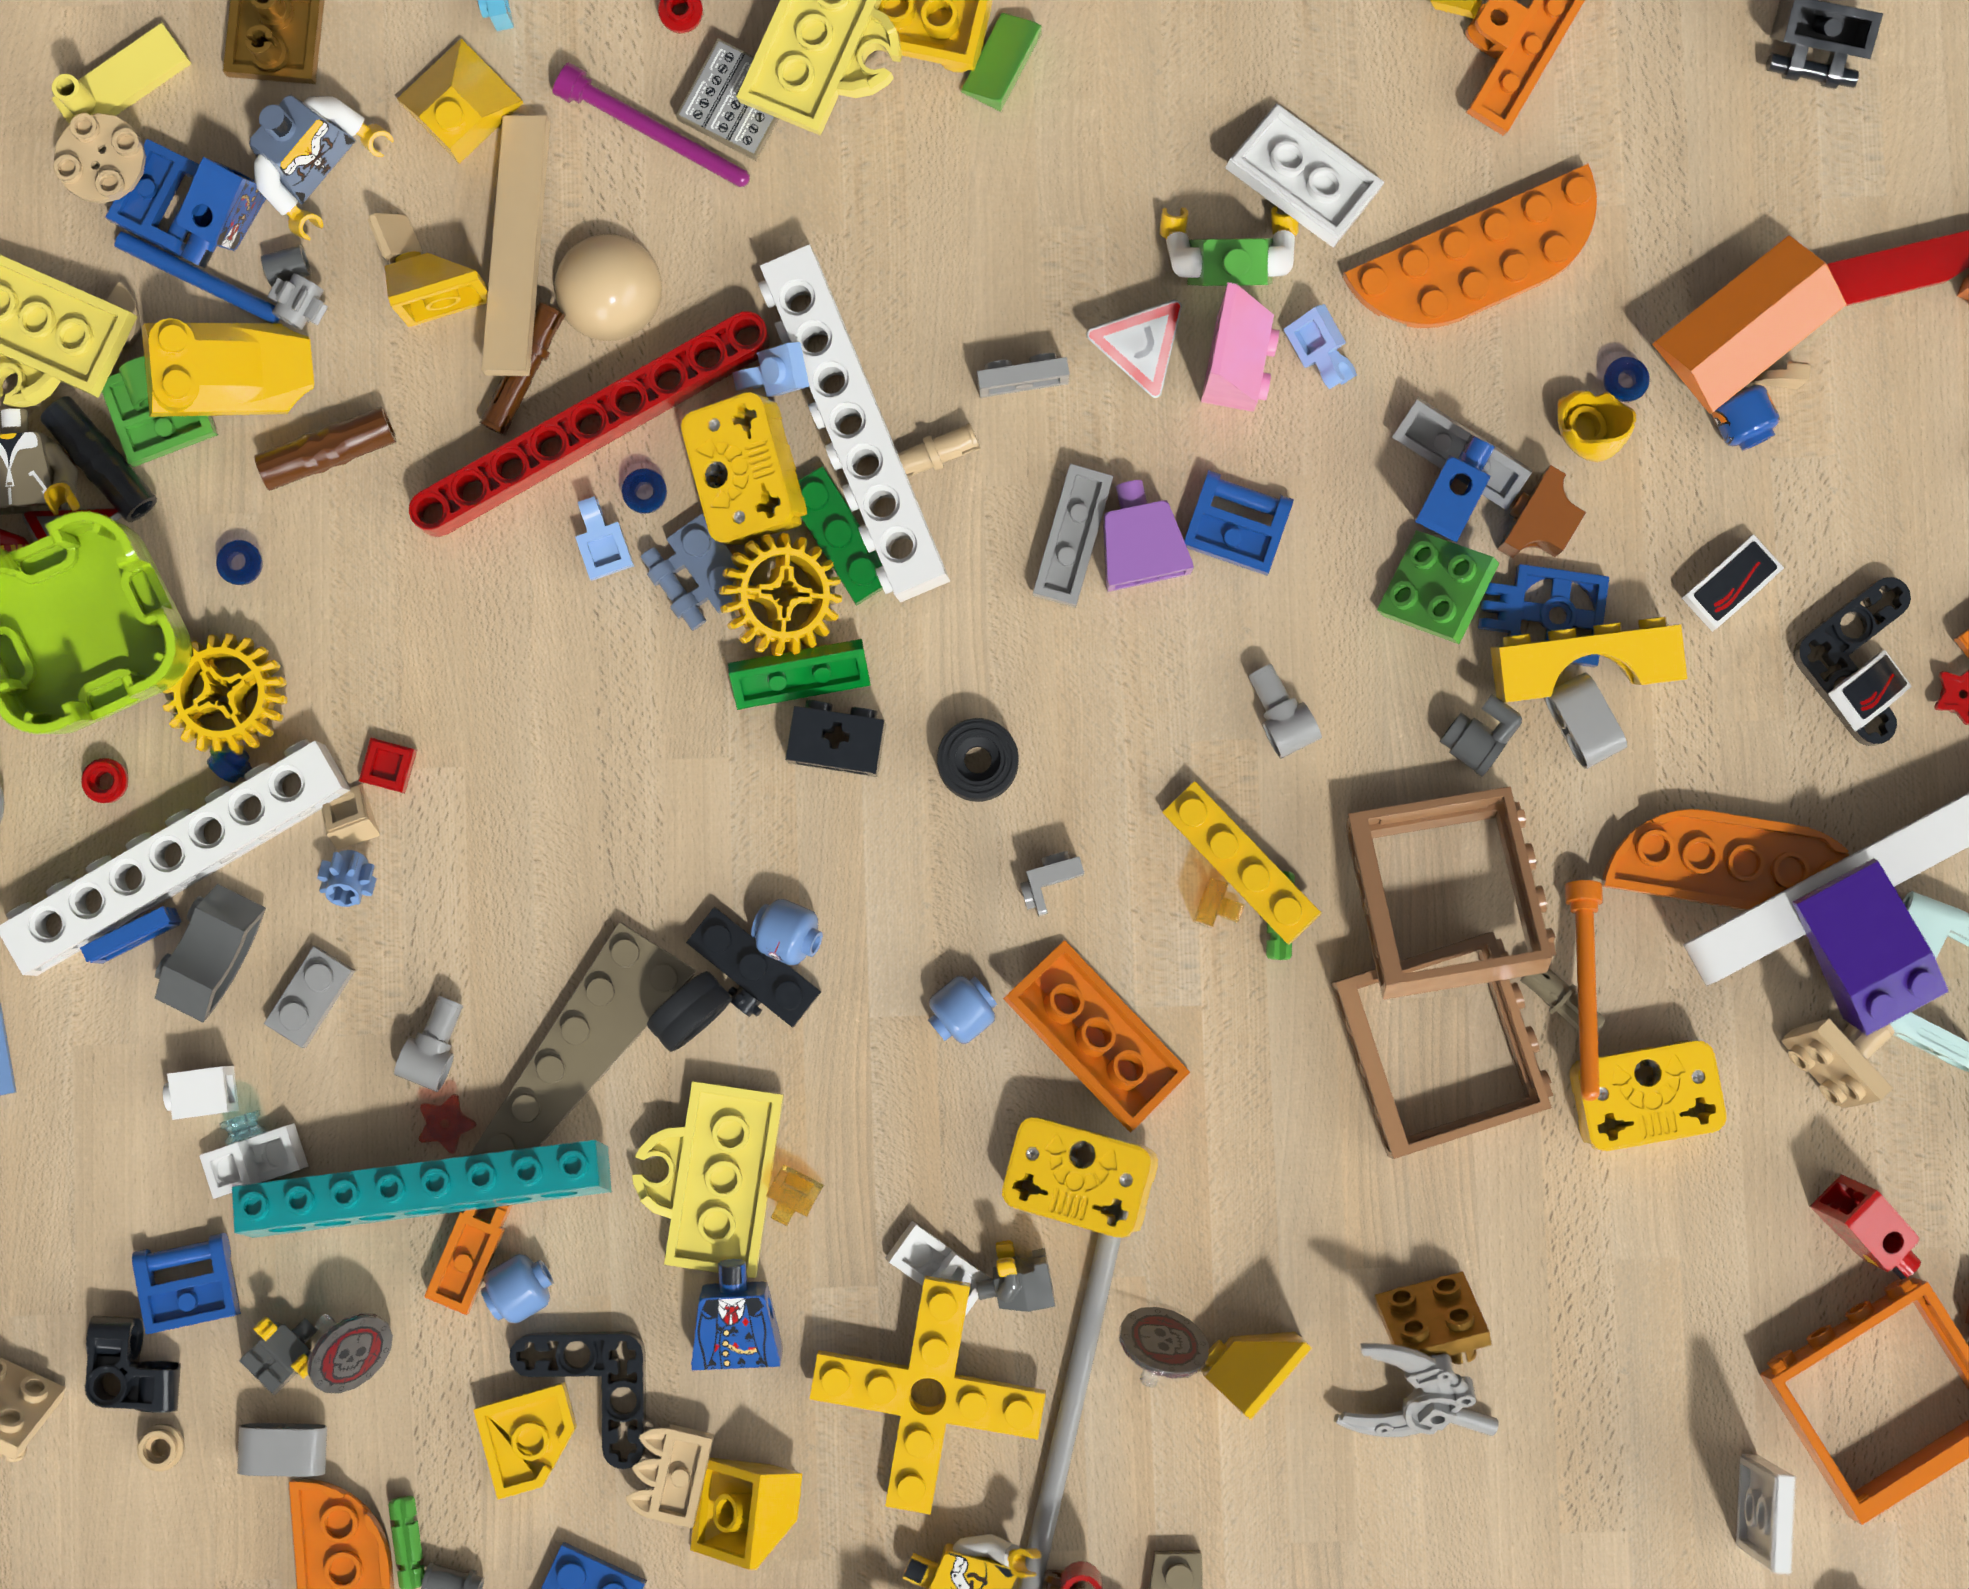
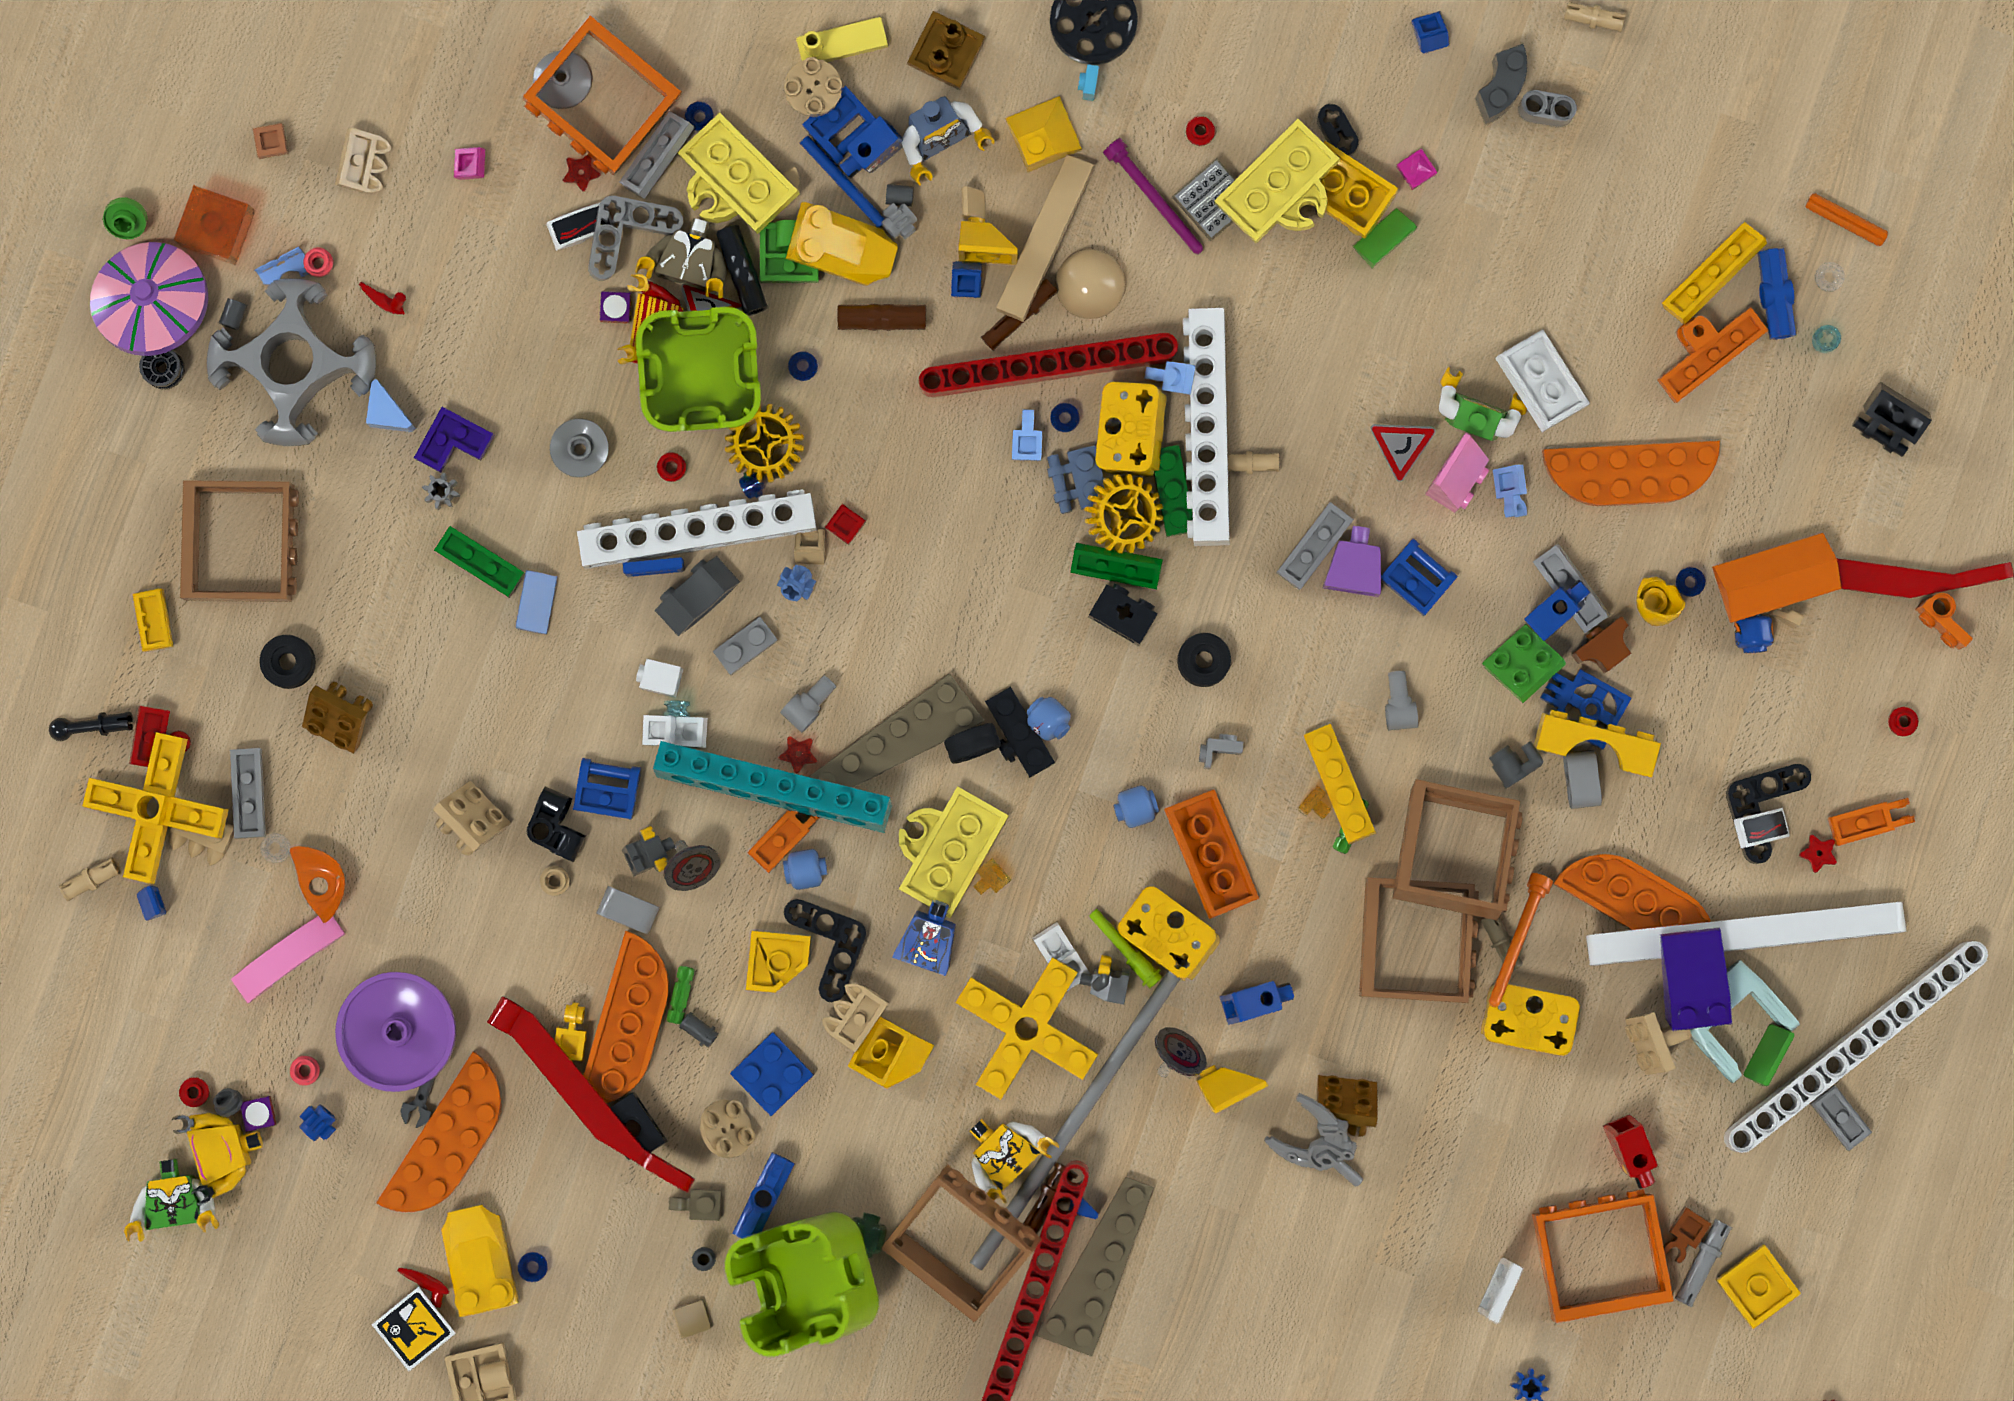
camera: 20 degrees right, 0 degrees up
light grey plate [977,353,1070,398] -> none
black slope [1682,534,1784,632] -> none
none -> blue slope [951,261,982,298]
none -> lime pin [1089,908,1163,989]
none -> blue torso [1219,981,1294,1025]

